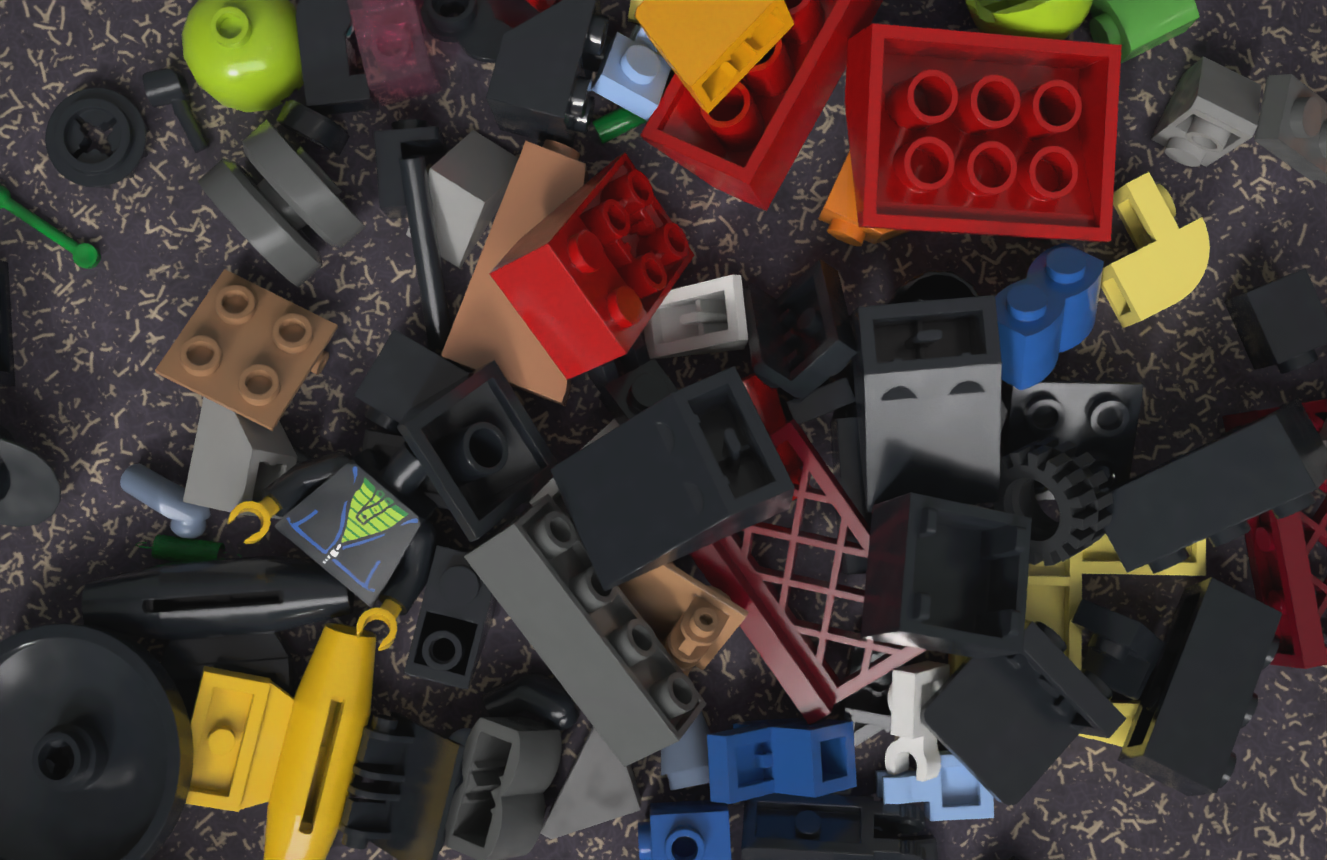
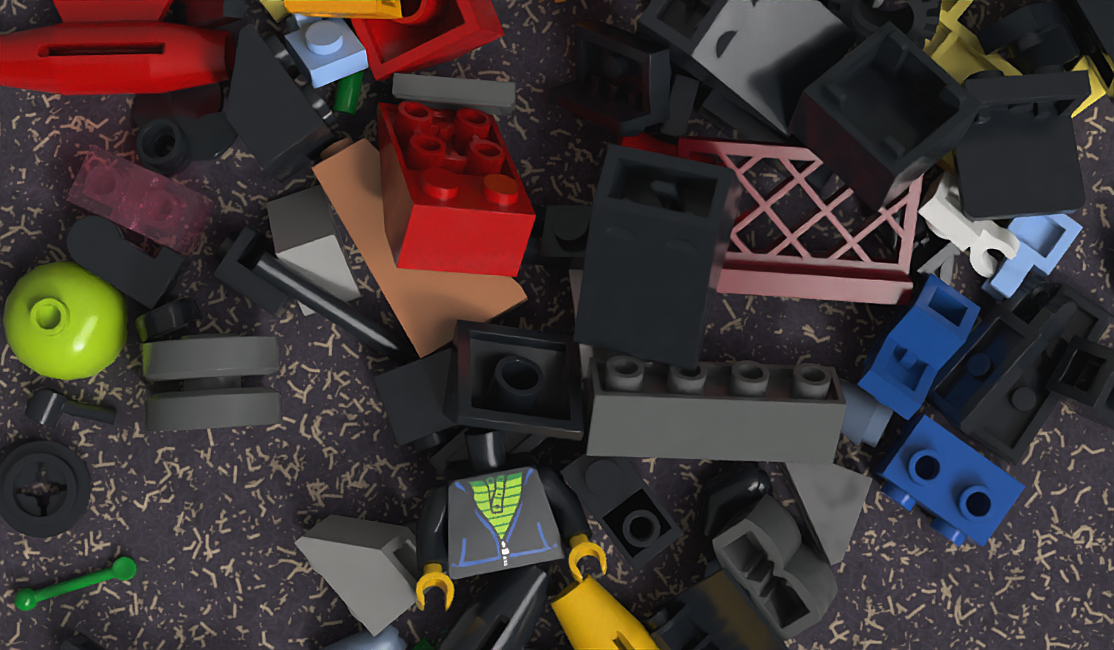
camera: 50 degrees left, 0 degrees up
medium nougat hinge [155,269,338,431] -> none
medium nougat hinge [618,562,749,676] -> none
white slope [644,275,748,359] -> none
none -> dark grey tile [392,73,517,116]

